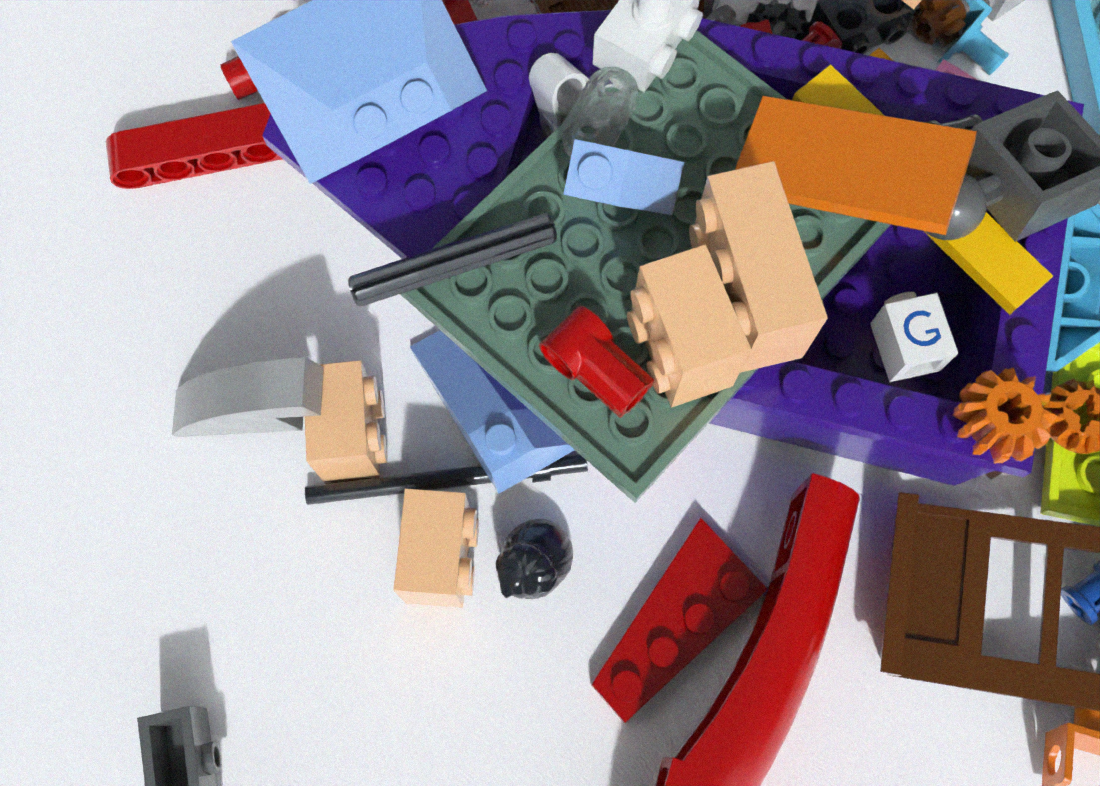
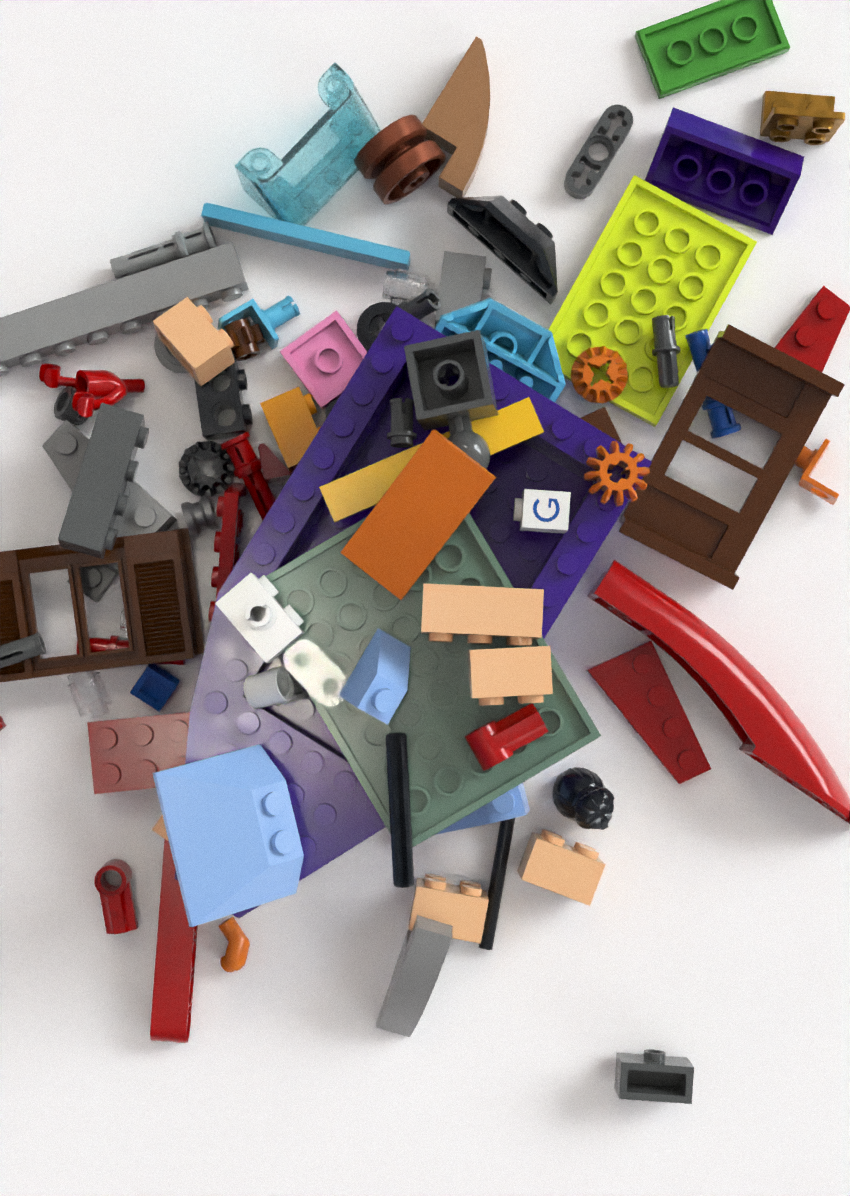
camera: 75 degrees left, 15 degrees up
none -> orange arm [218,916,250,972]

